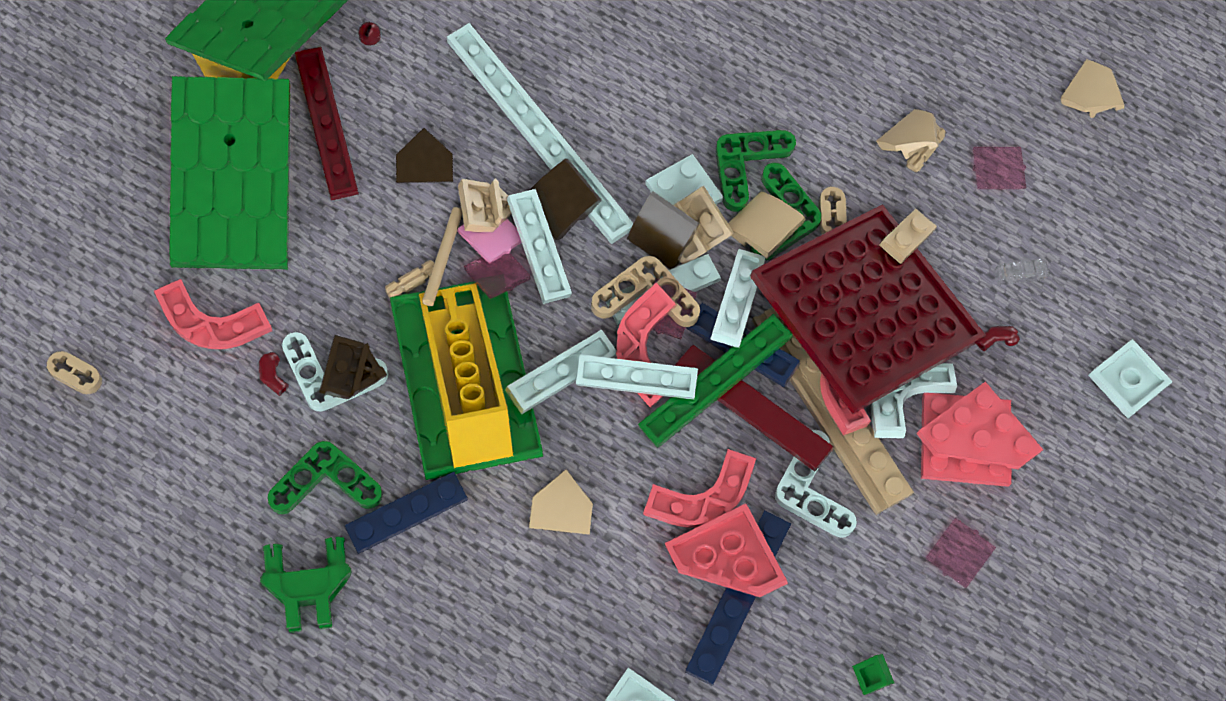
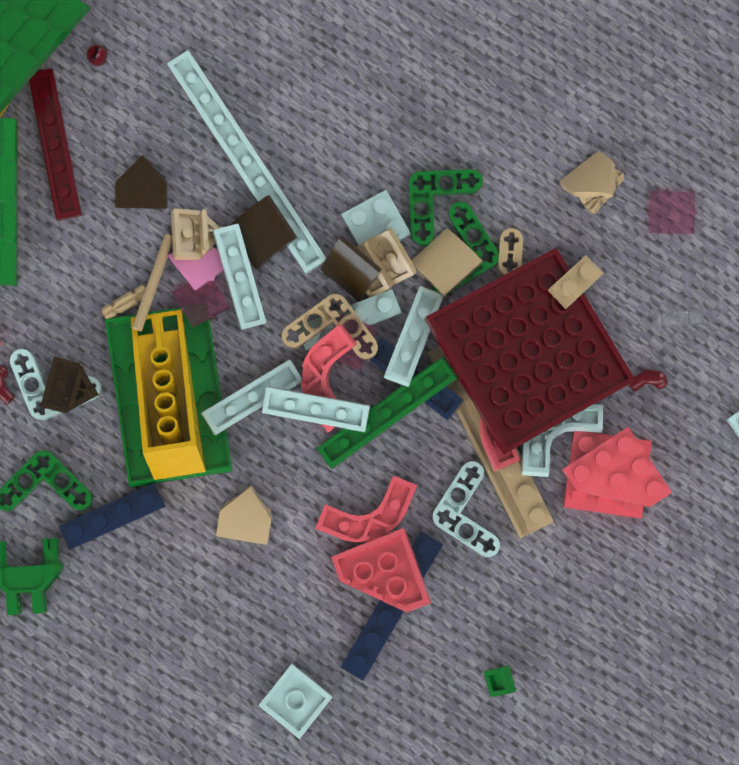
camera: 15 degrees right, 15 degrees up
dark red tile [675,345,834,472] -> none
clear pink piece [925,517,996,589] -> none

